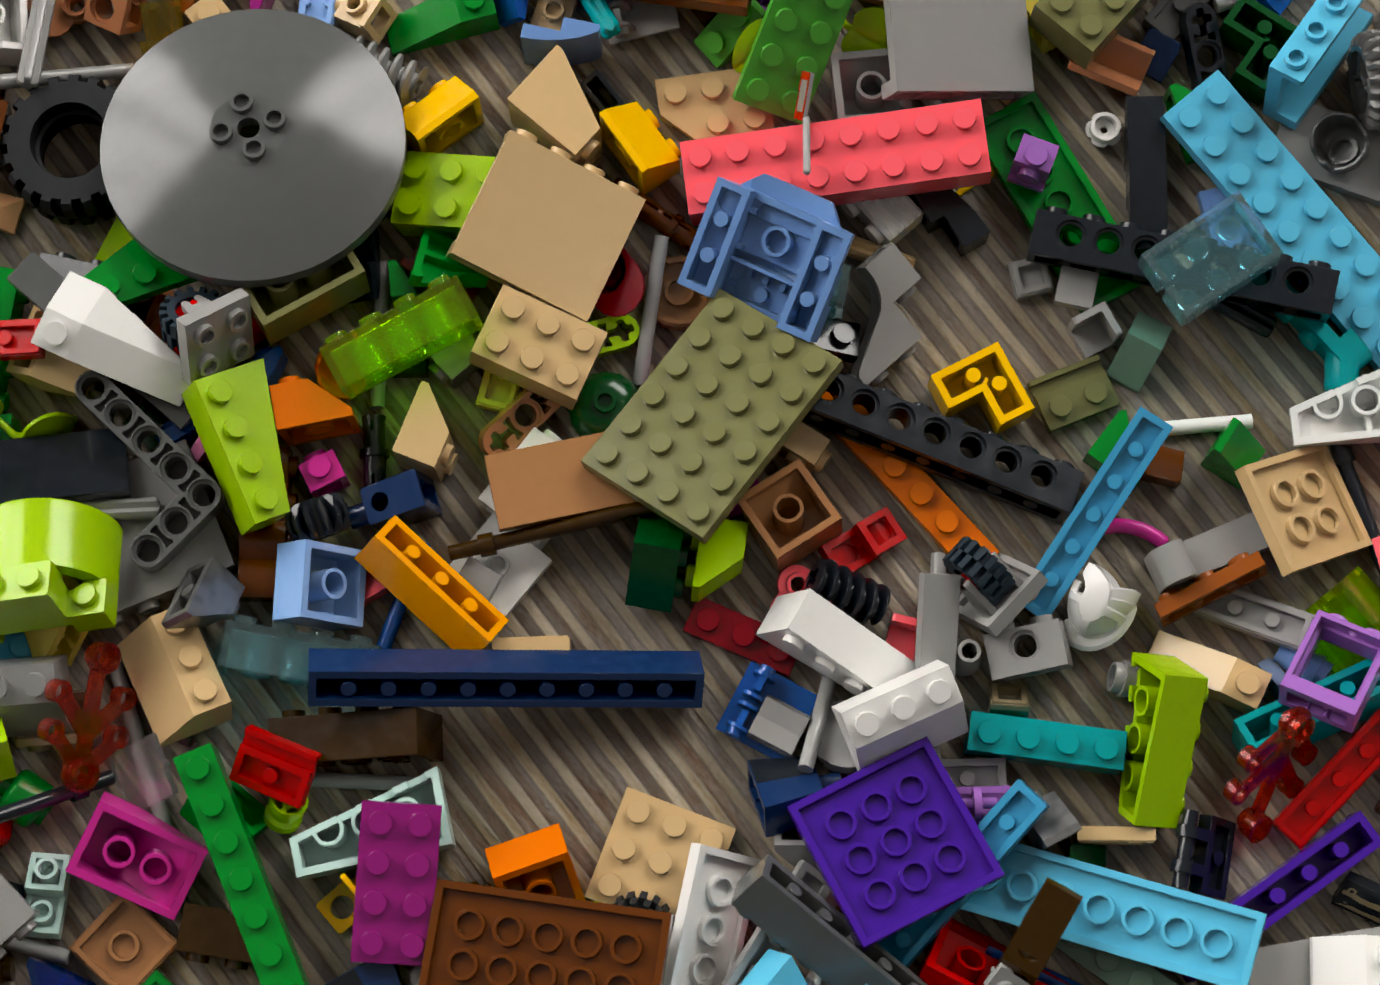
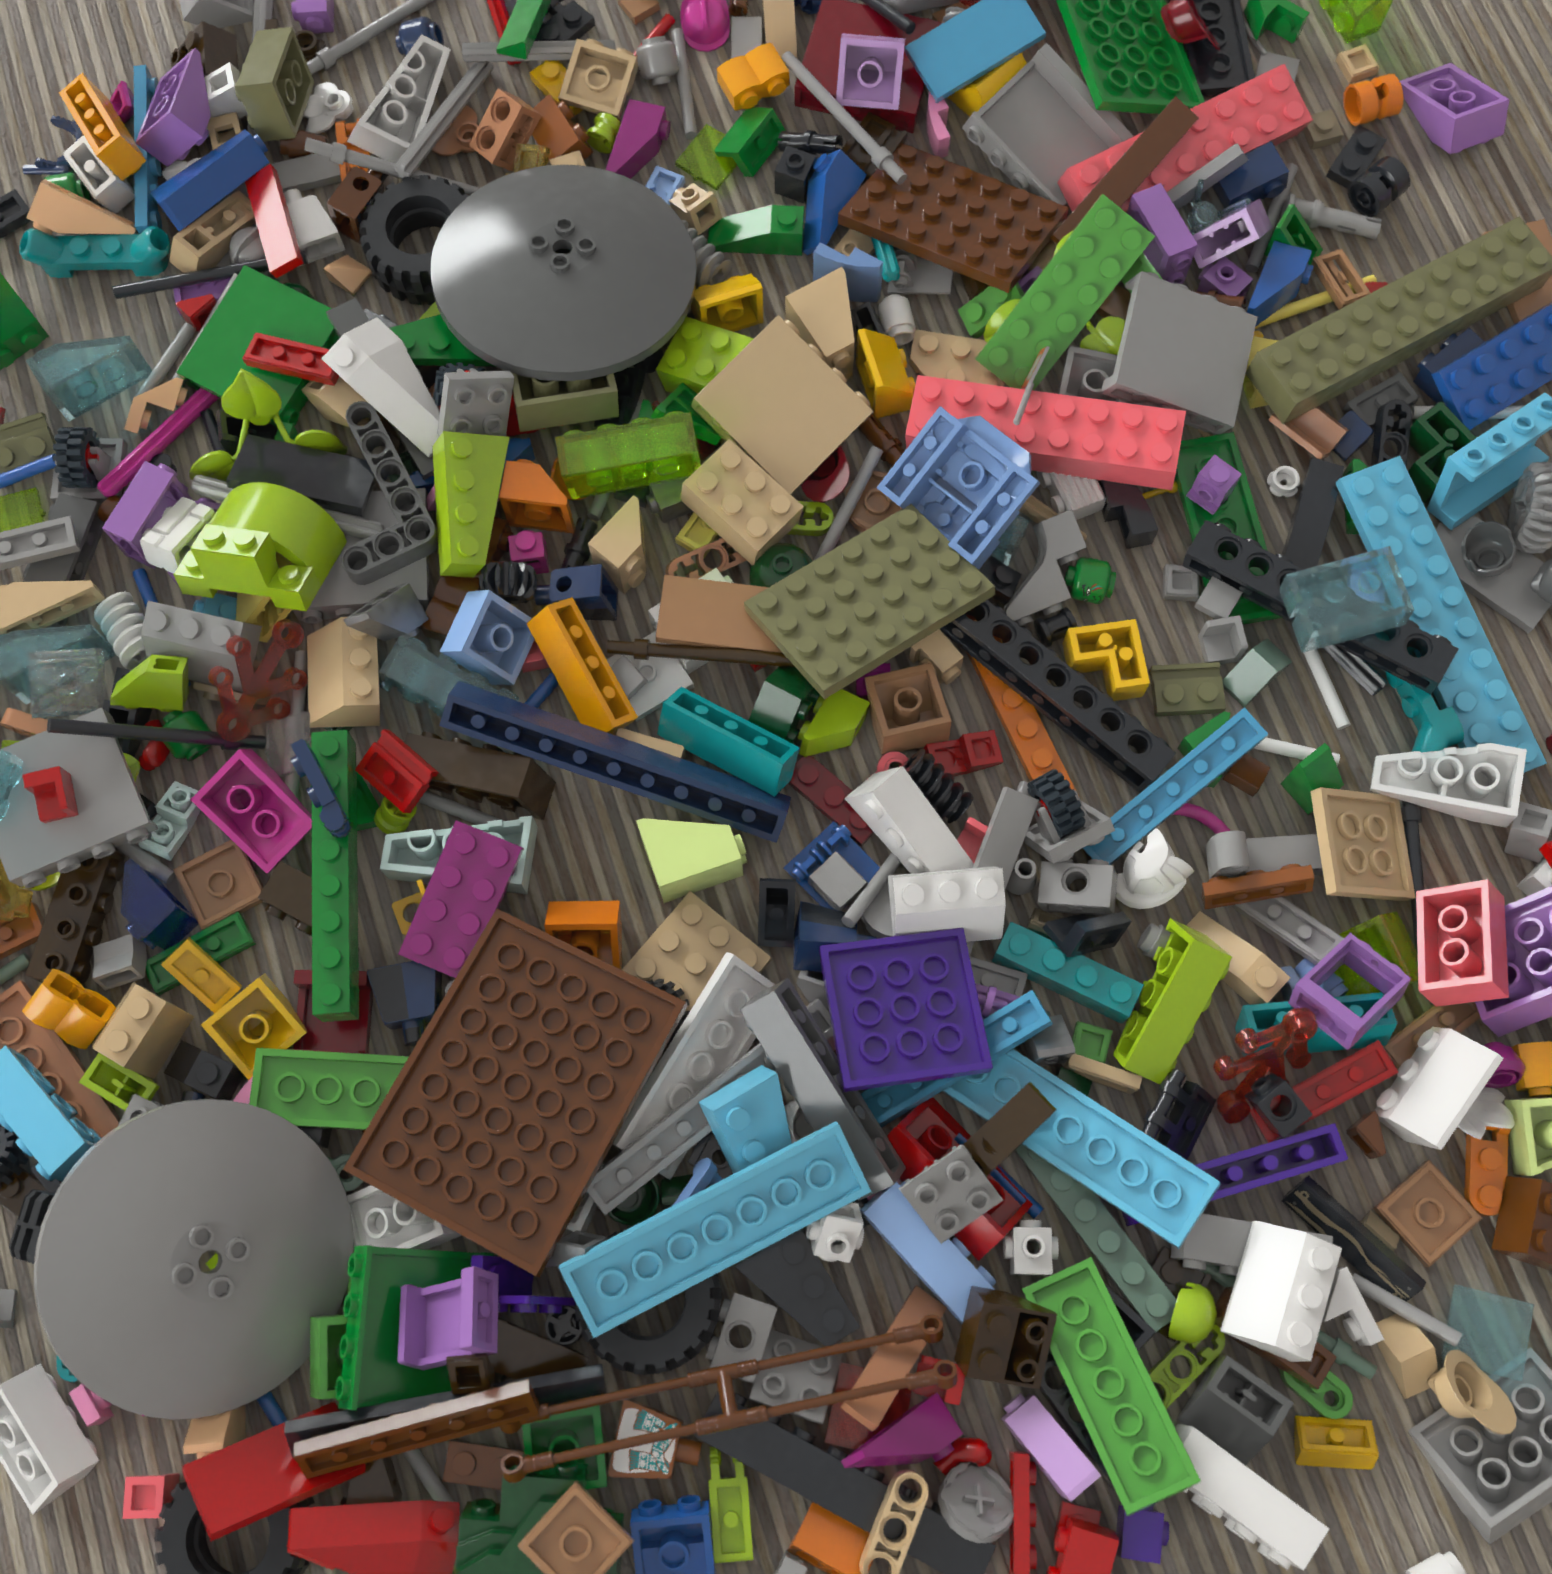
camera: 20 degrees right, 5 degrees down
none -> dark blue hinge [290,739,352,839]
none -> yellowish green slope [636,818,747,903]
none -> teal brick [657,686,800,797]
none -> black slope [758,878,796,948]
none -> white brick [878,294,916,346]
none -> black bush [1034,607,1078,648]
none -> black panel [1043,911,1132,958]
none -> green head [1064,557,1116,604]
none -> bright green tile [1072,1021,1113,1064]
none -> black brick [1244,1073,1313,1138]
none -> white bar [1297,632,1351,730]

